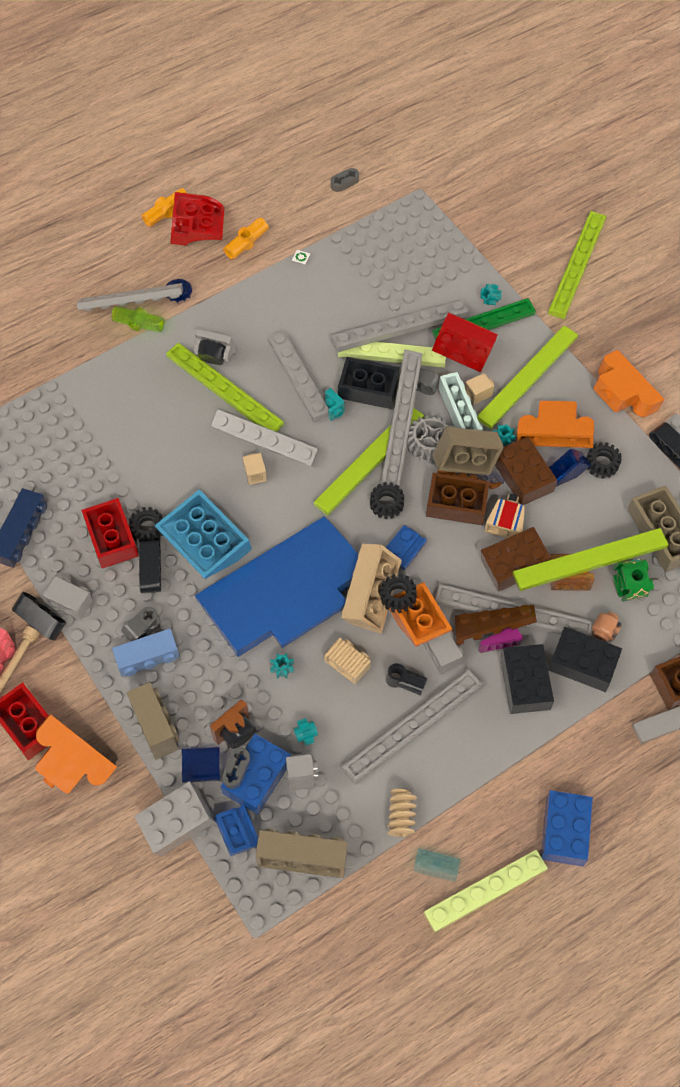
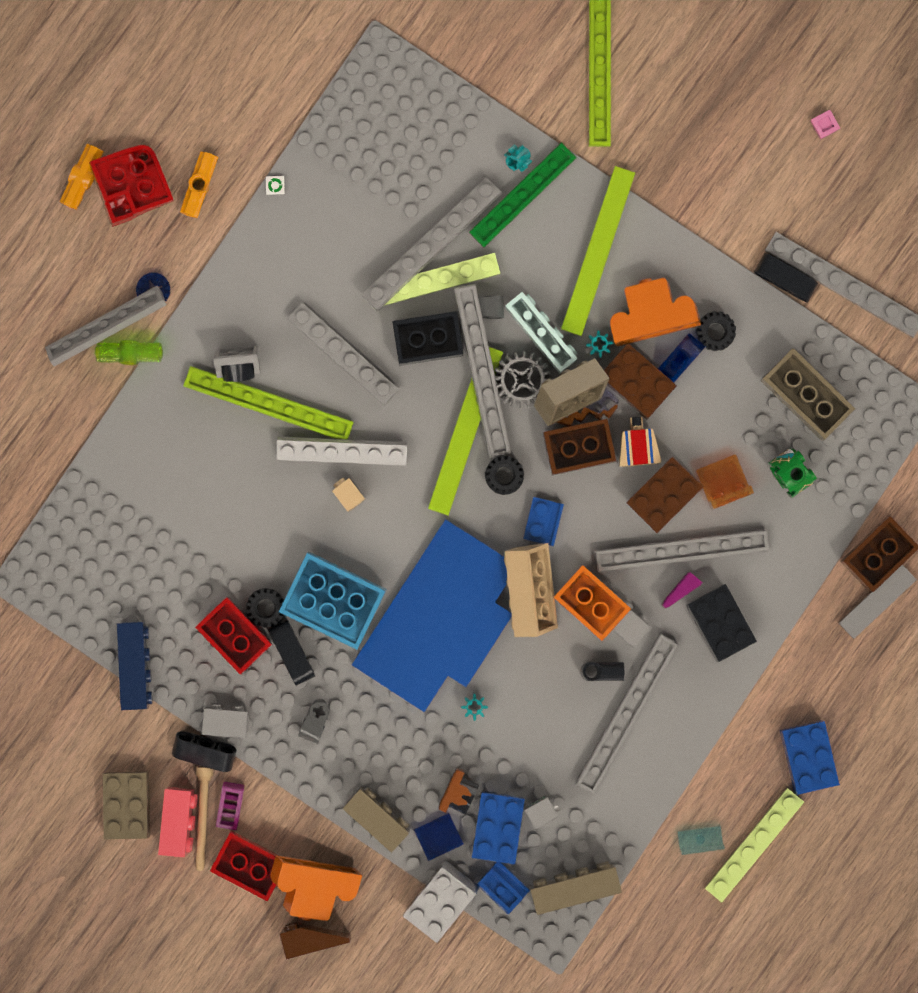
camera: 25 degrees left, 25 degrees up
medium blue brick [112,629,180,677] -> none
dark grey beam [222,748,250,789] -> none
teal gear [293,718,318,746] -> none
tan brick [324,637,371,685] -> none
teal bracket [325,388,345,421] -> none
dark grey beam [331,168,359,192] -> none
black tyre [380,574,417,613] -> none
tan piece [387,789,417,837] -> none
red brick [431,312,498,373] -> none
reddish brown wing [455,605,537,645] -> none
tan brick [465,373,494,405] -> none
lime tile [513,528,669,591] -> none
black brick [548,626,623,693] -> none
nougat head [591,612,622,642] -> none
orange brick [593,350,665,417] -> none
none -> magenta slope [216,782,245,831]
none -> reddish brown slope [280,922,351,959]

